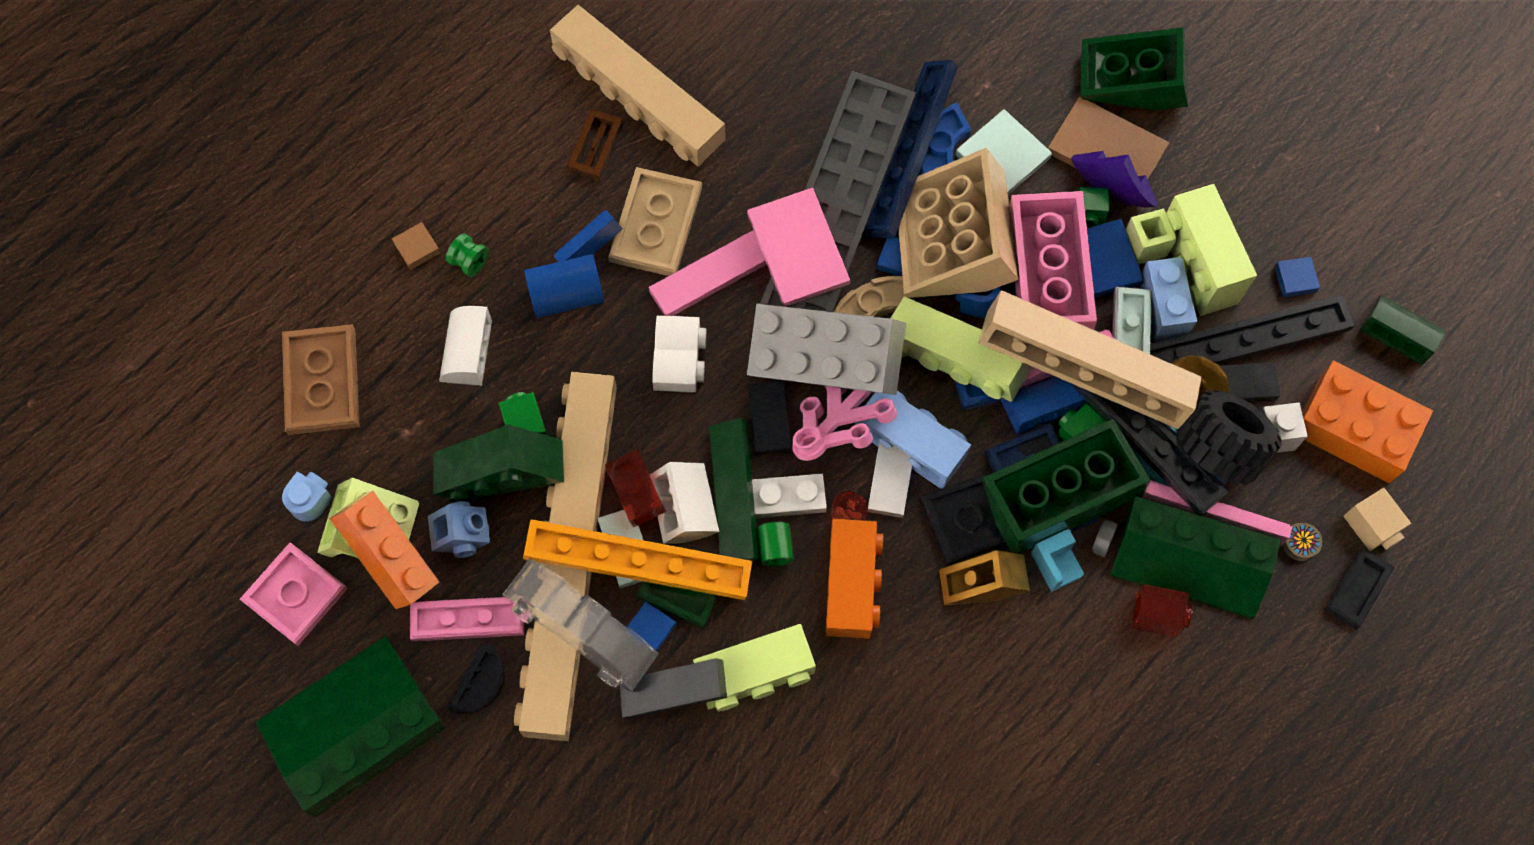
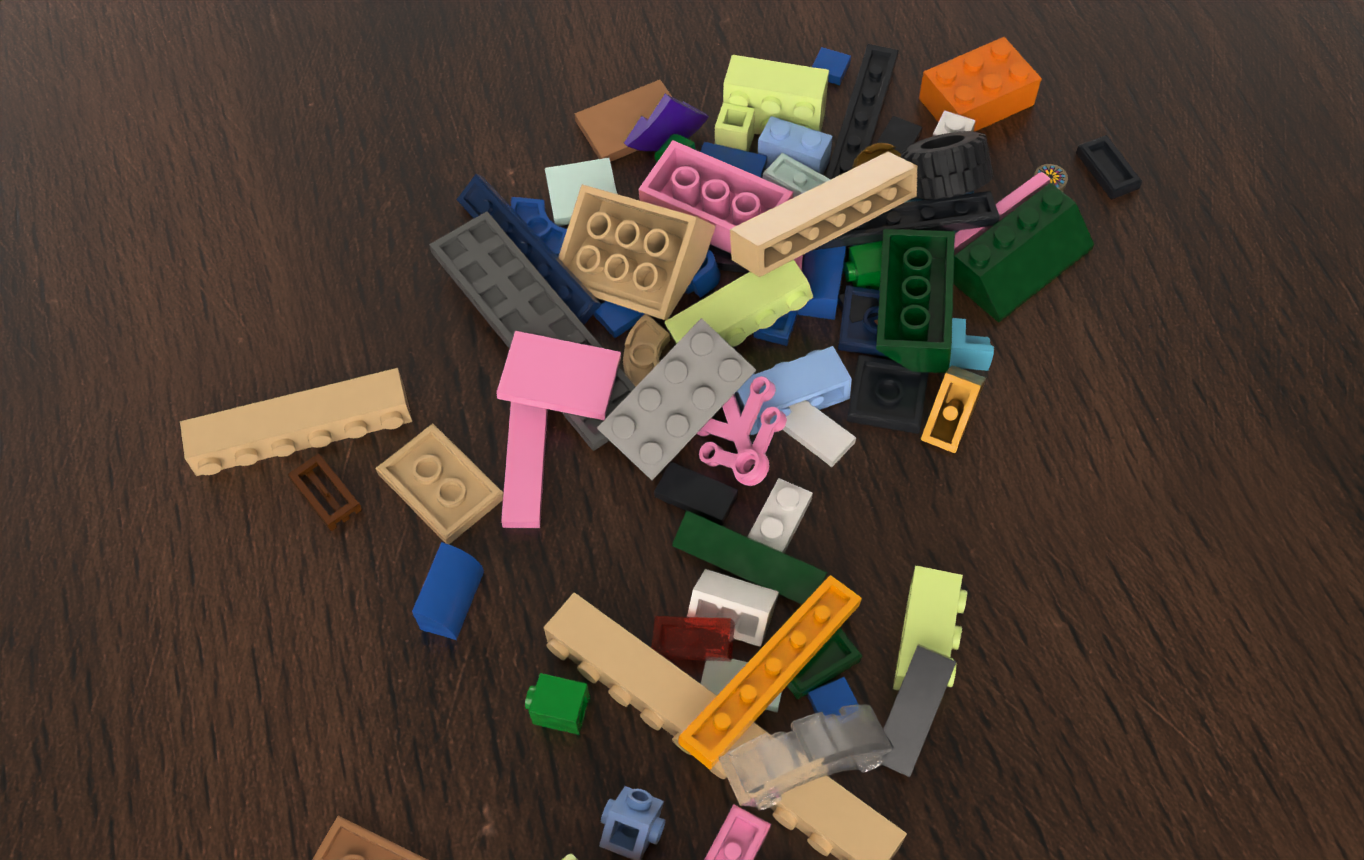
camera: 55 degrees left, 10 degrees down
medium nougat tile [392,222,441,270] -> none
dark green wedge [433,425,564,503] -> none
white brick [439,306,492,386] -> none
green wheel [445,233,489,277] -> none
blue tile [554,210,623,262] -> none
white brick [652,315,707,392] -> none
green gear [757,522,794,567] -> none
orange brick [825,519,883,639] -> none
clear red tile [831,491,868,521] -> none
dark green slope [1081,27,1188,110] -> none
dark grey tile [1092,519,1119,558] -> none
clear red brick [1131,584,1192,637] -> none
tan brick [1344,488,1412,552] -> none
dark green brick [1360,295,1446,365] -> none

